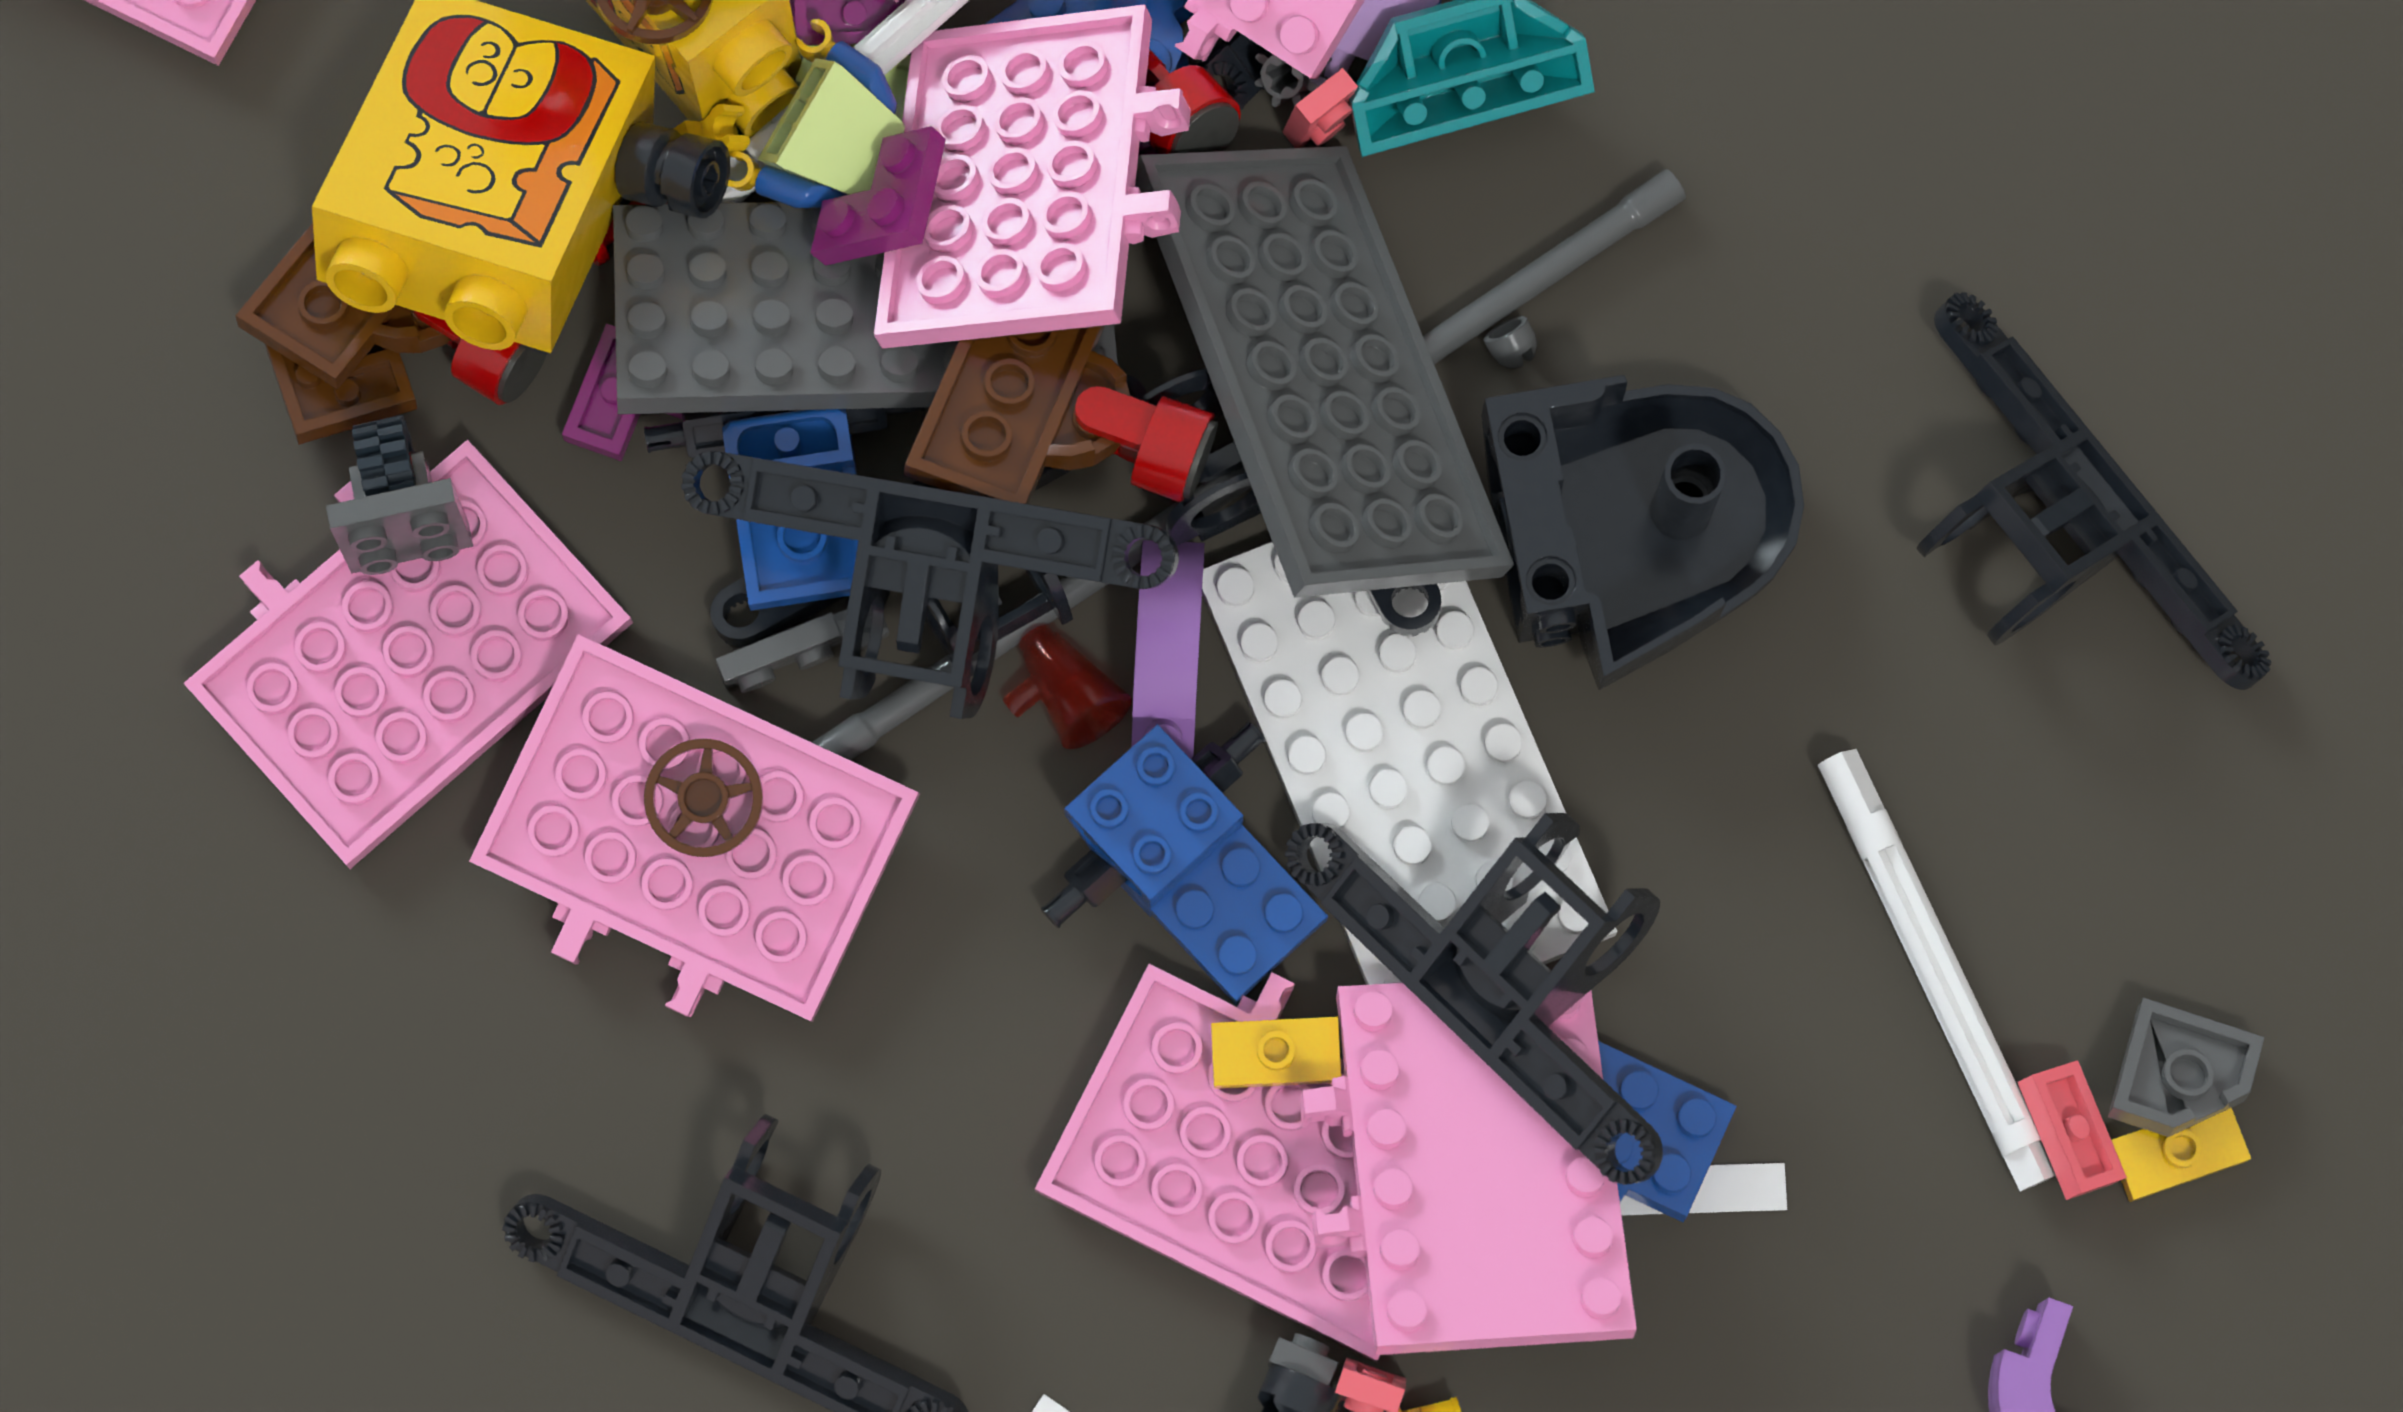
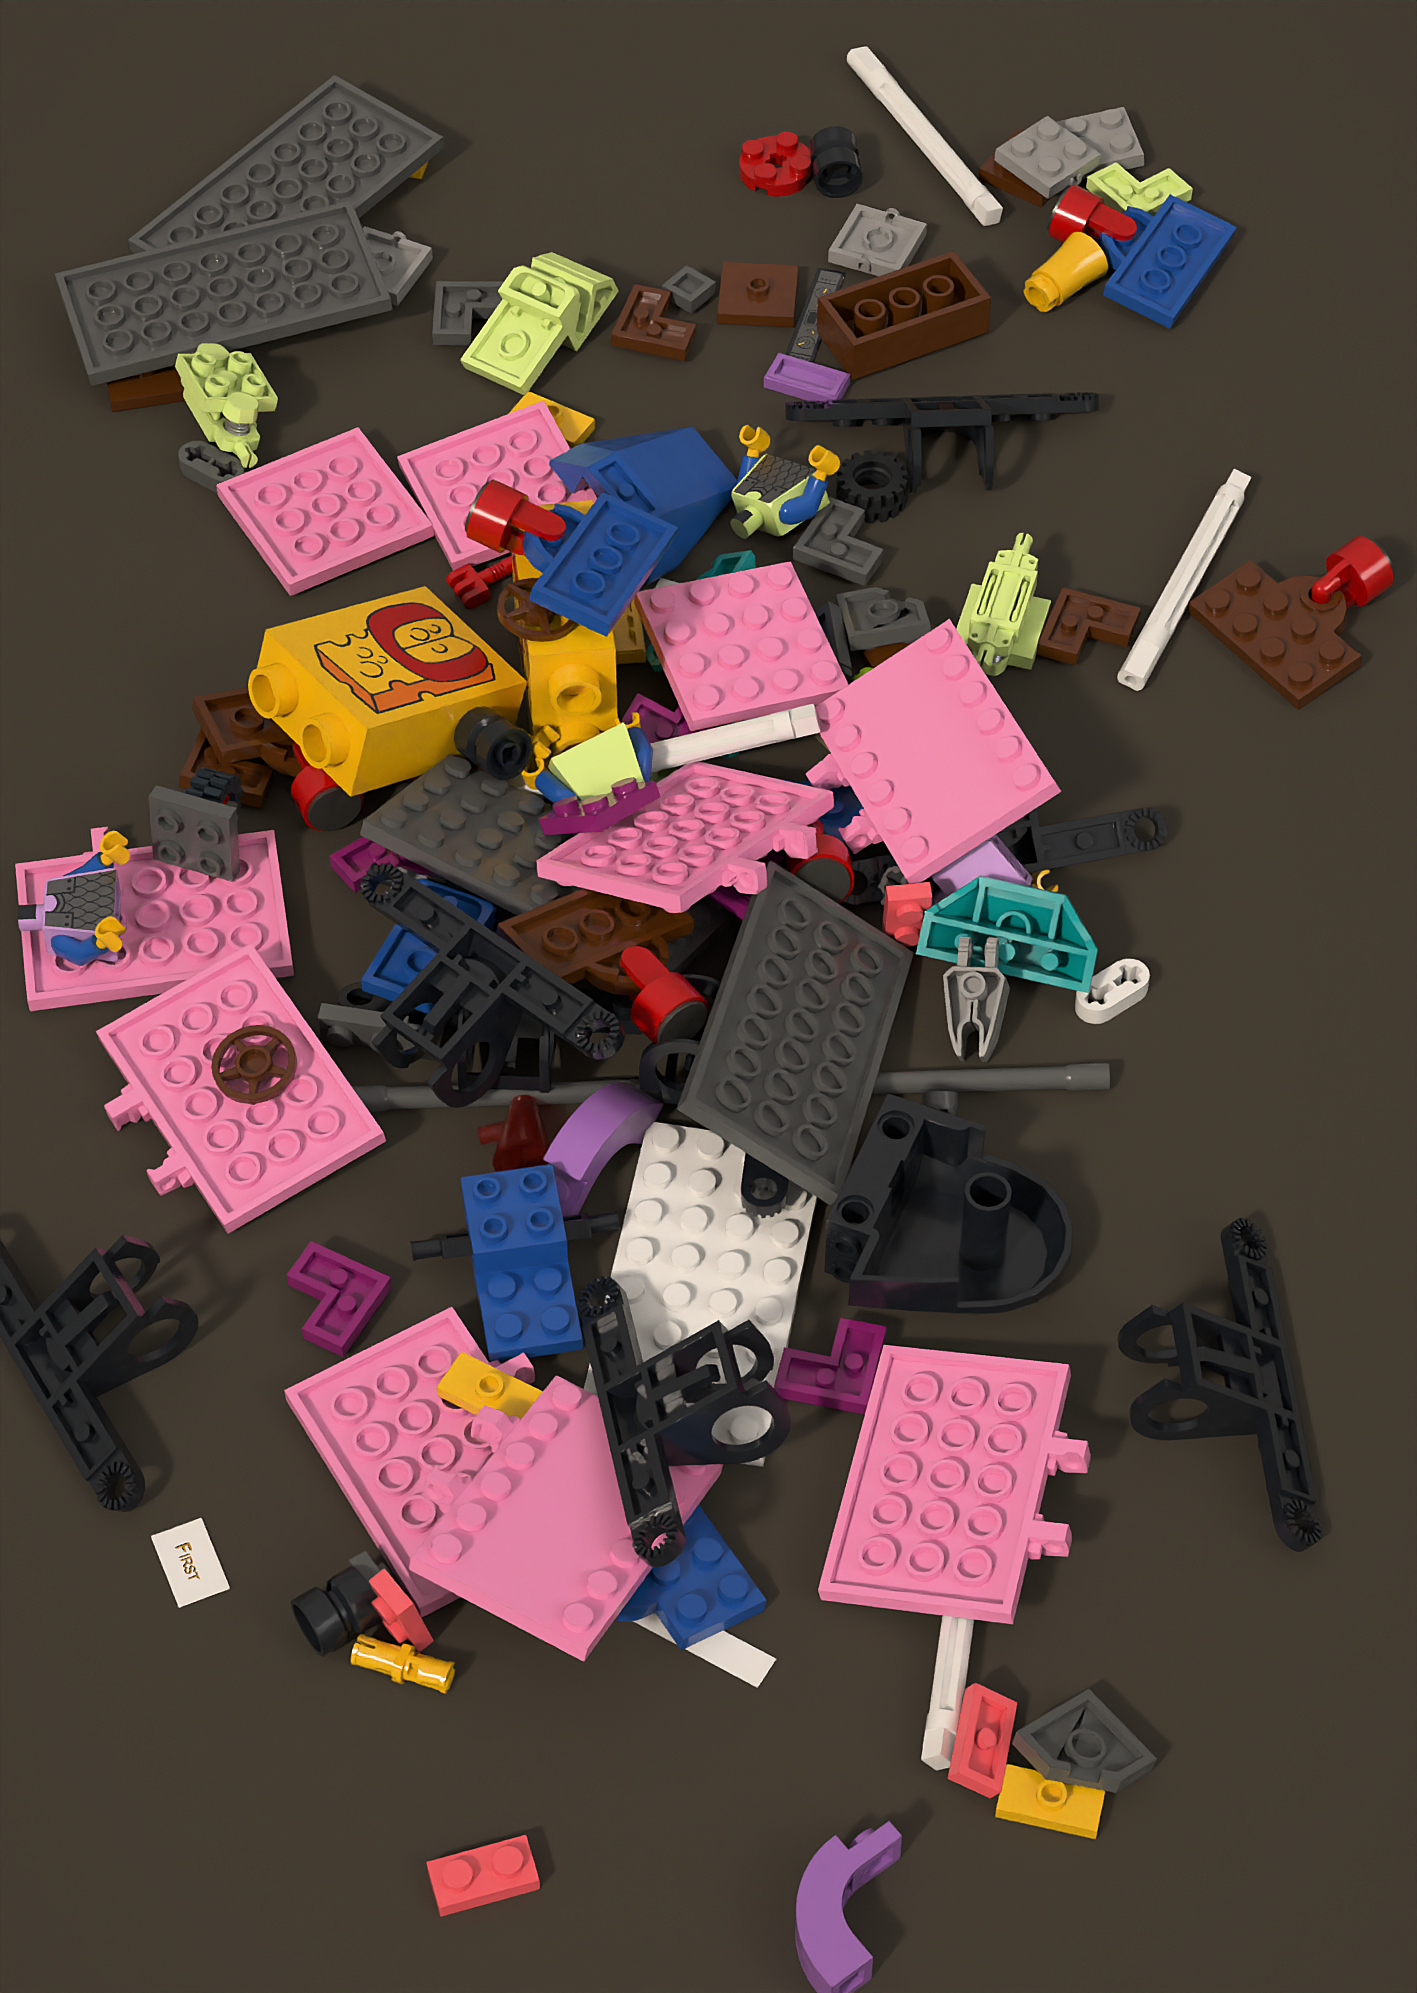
camera: 35 degrees right, 25 degrees down
none -> torso [18,831,130,966]
none -> magenta plate [286,1241,392,1357]
none -> magenta plate [774,1318,886,1415]
none -> bright pink hinge [818,1345,1091,1624]
none -> light grey hinge [943,937,1010,1062]
none -> white beam [1075,959,1150,1024]

